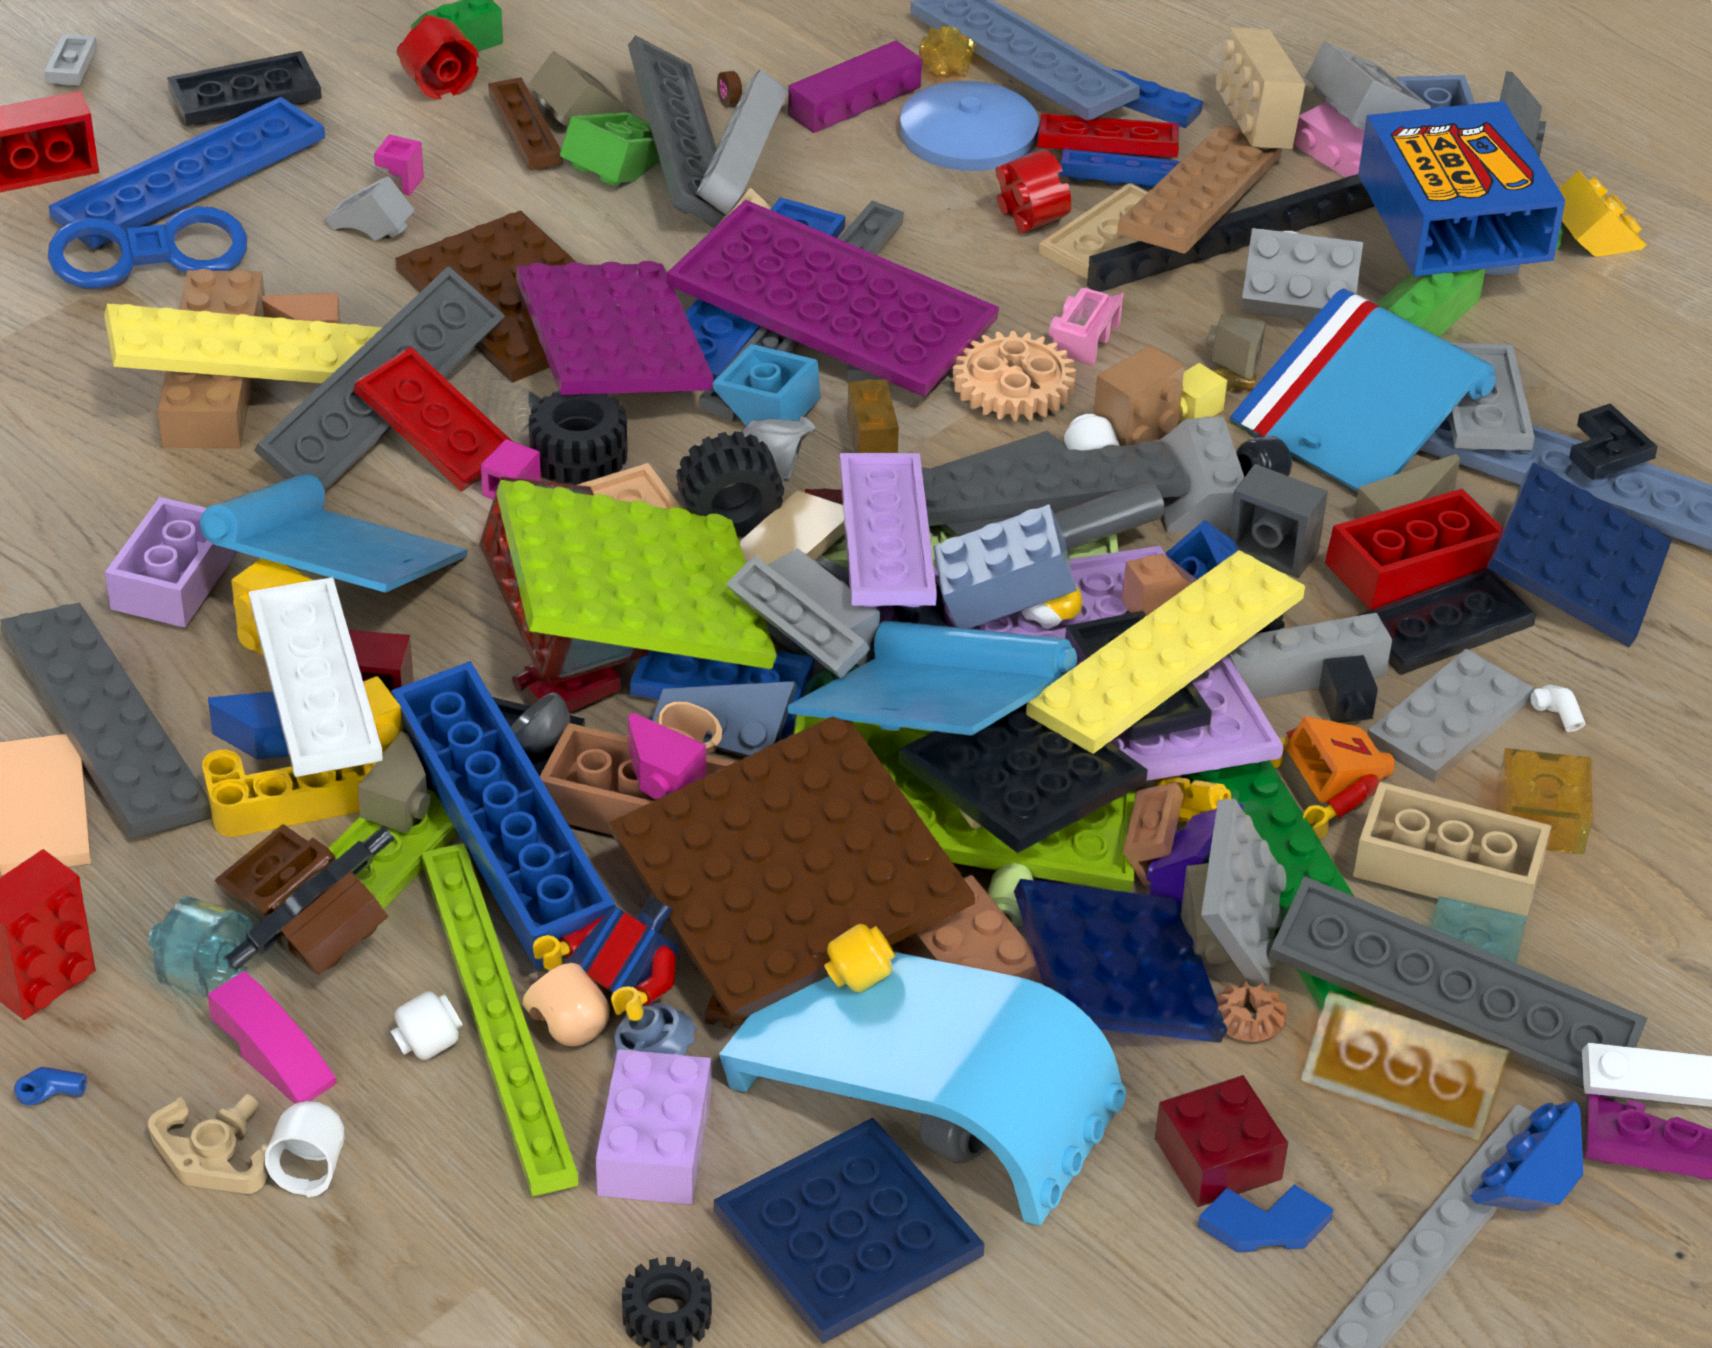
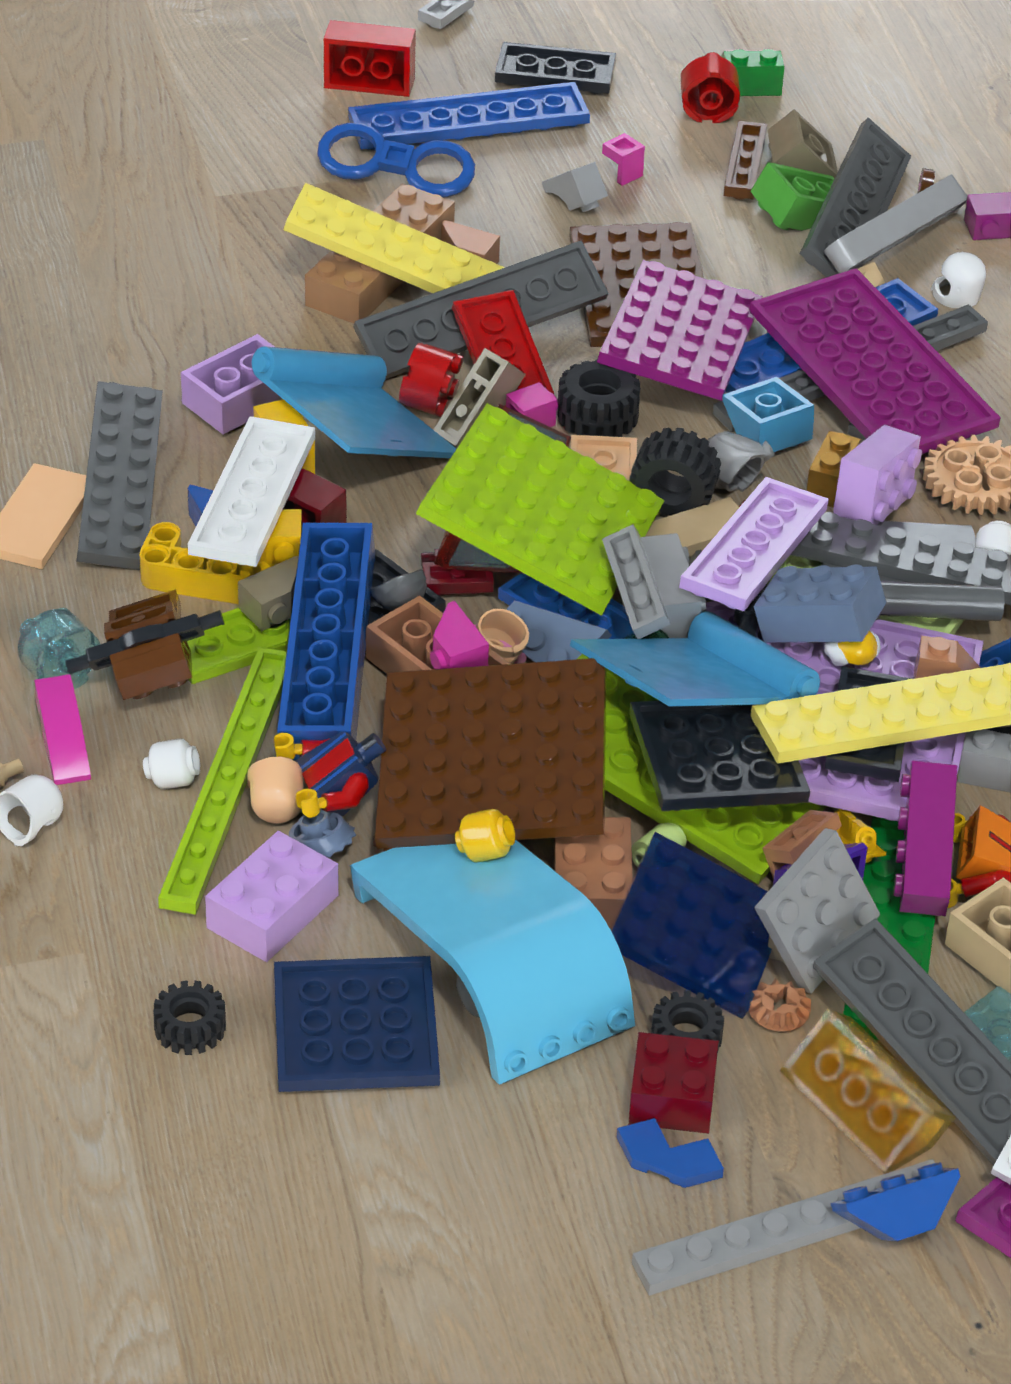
camera: 30 degrees right, 0 degrees up
none -> red brick [399,342,464,417]
none -> dark tan slope [433,348,526,447]
none -> black tyre [651,990,724,1050]
none -> lavender brick [833,425,922,525]
none -> magenta brick [893,761,957,916]
none -> white helmet [931,252,986,308]

